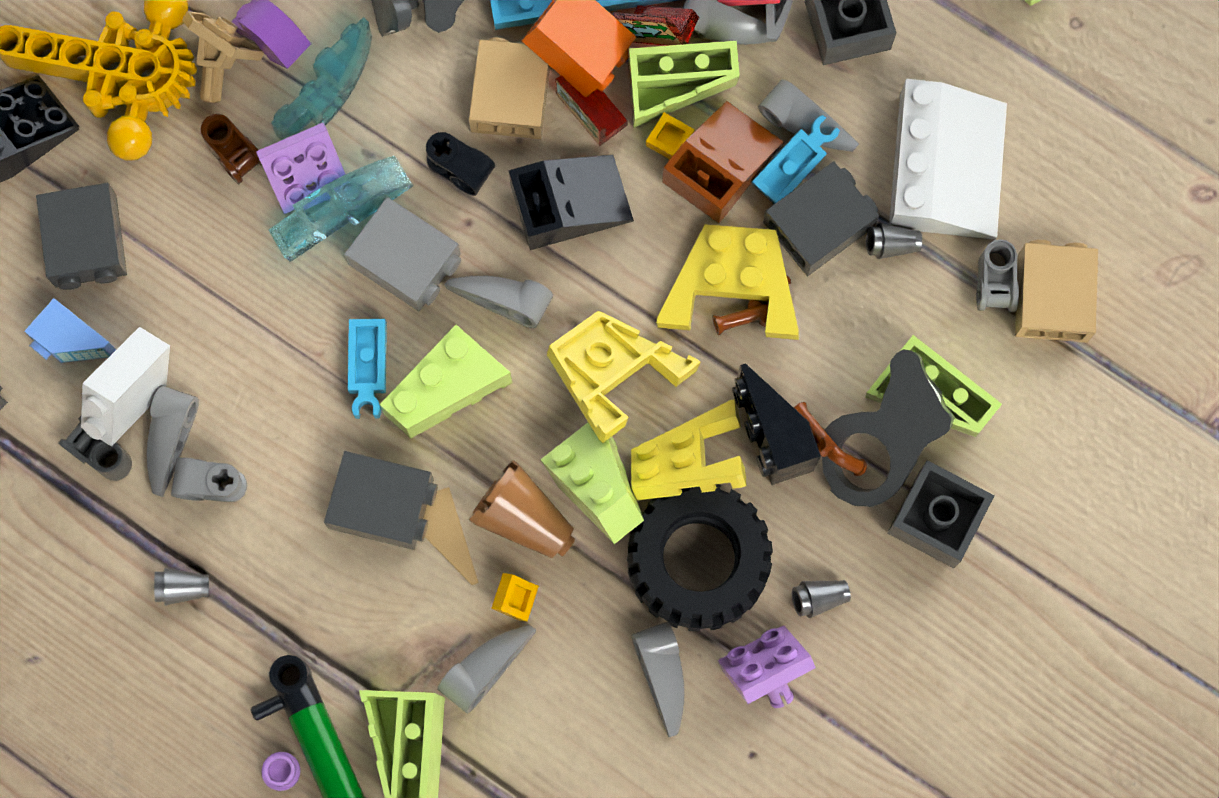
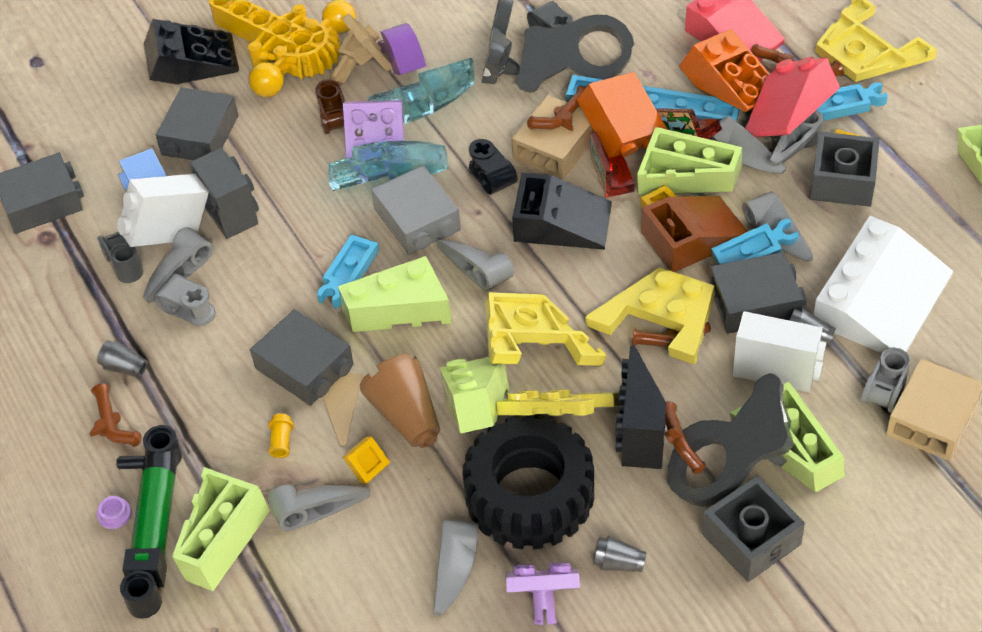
camera: 30 degrees right, 25 degrees down
none -> dark orange piece [89,384,142,447]
none -> dark grey brick [190,147,259,239]
none -> yellow pin [268,414,294,458]
none -> dark orange piece [527,86,586,131]
none -> white brick [733,311,827,393]

